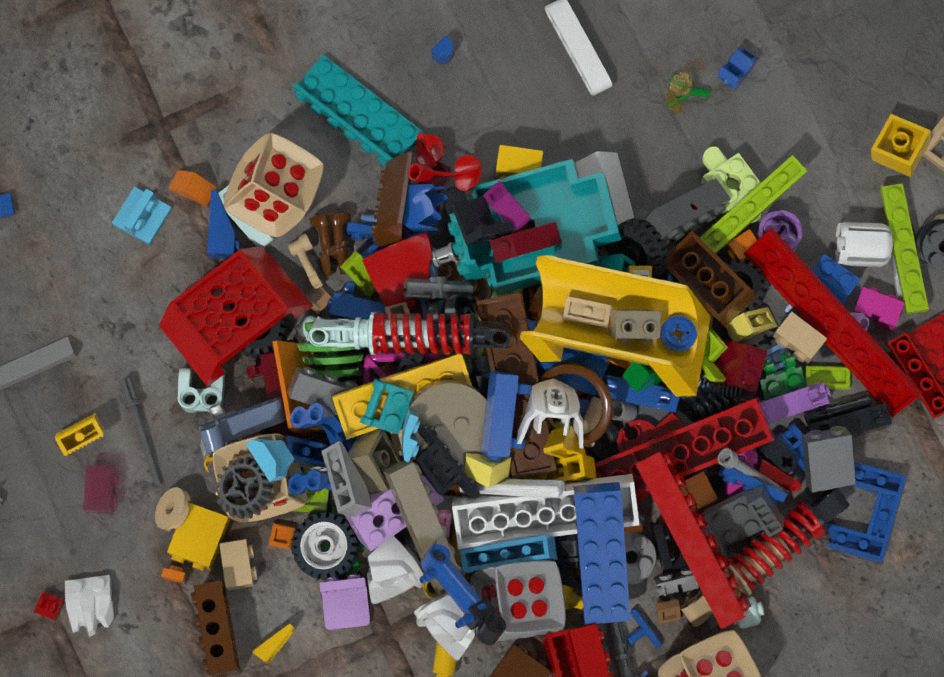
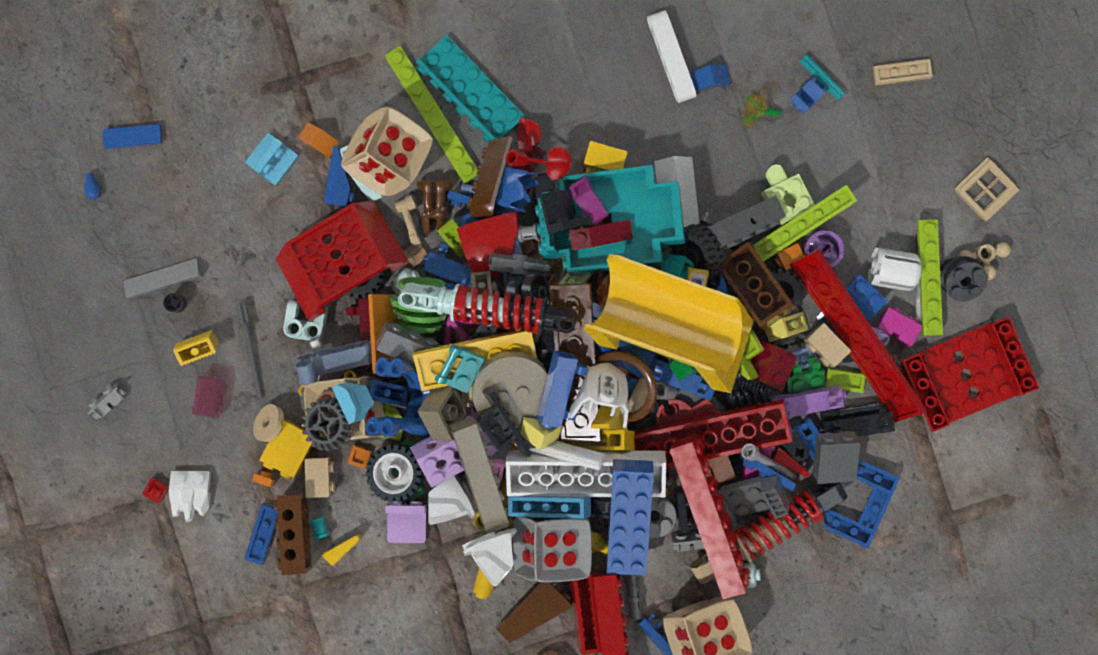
camera: 10 degrees right, 10 degrees up
light grey slope [322,441,372,517] -> none
medium azure slope [402,409,420,462] -> none
blue piece [419,544,506,645] -> none
blue brick [431,36,454,64] -> none
tan plate [562,296,612,328] -> none
dark tan brick [609,309,661,343] -> none
blue piece [626,608,663,648] -> none
medium nougat tile [656,595,681,624] -> none
blue gear [660,316,697,352] -> none
yellow brick [871,114,931,177] -> none
none -> black wheel [163,293,187,313]
none -> blue tile [244,503,278,565]
none -> teal bush [309,516,331,540]
none -> lime plate [384,46,479,184]
none -> blue slope [690,65,731,91]
none -> teal axle [800,54,845,100]
none -> tan tile [872,59,933,86]

